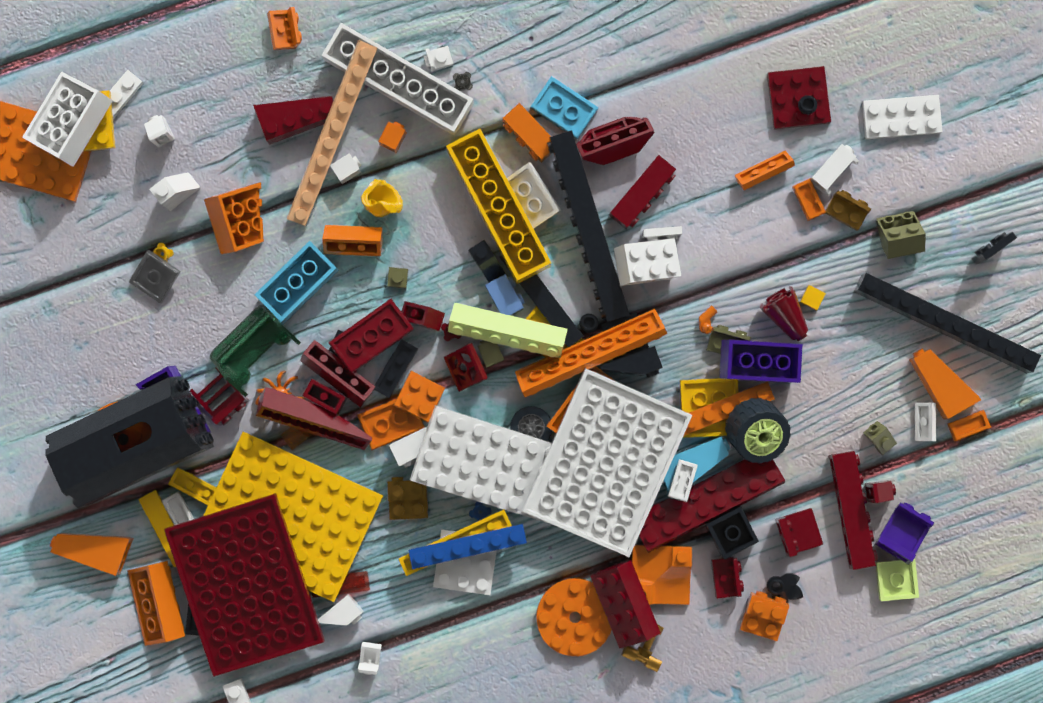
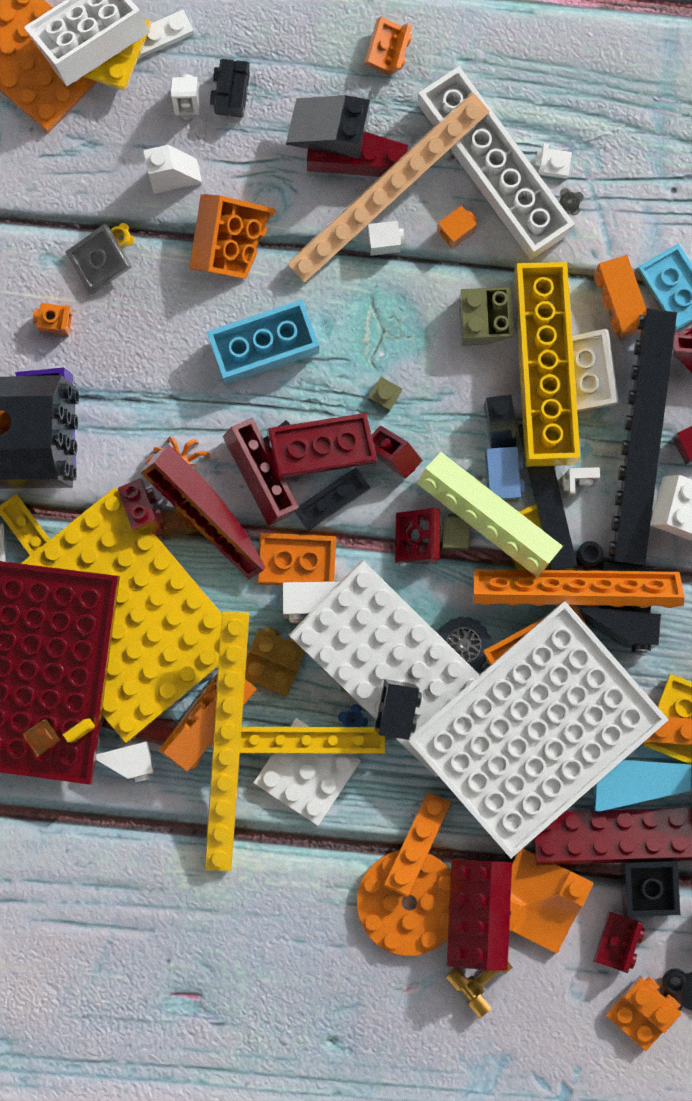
camera: 25 degrees right, 5 degrees down
dark red plate [190,366,249,426] -> none
clear green windscreen [210,304,301,397] -> none
dark red brick [302,379,348,415] -> none
orange brick [322,225,383,256] -> none
white bracket [358,642,381,675] -> none
yellow hair [361,179,403,217] -> none
orange plate [393,371,445,423] -> none
blue plate [408,524,527,569] -> none
dark red plate [441,323,462,342] -> none
white plate [668,459,698,502] -> none
none -> clear orange plate [22,719,61,756]
none -> orange brick [33,302,73,336]
none -> yellow tile [63,719,95,743]
none -> dark red bracket [118,478,165,536]
none -> orange wedge [158,673,257,772]
none -> yellow plate [205,611,249,871]
none -> black brick [210,59,250,118]
none -> slope [286,95,370,159]
none -> black brick [374,679,422,740]
none -> orange plate [384,792,451,897]
none -> olive slope [459,287,514,346]
none -> white bracket [562,467,600,497]

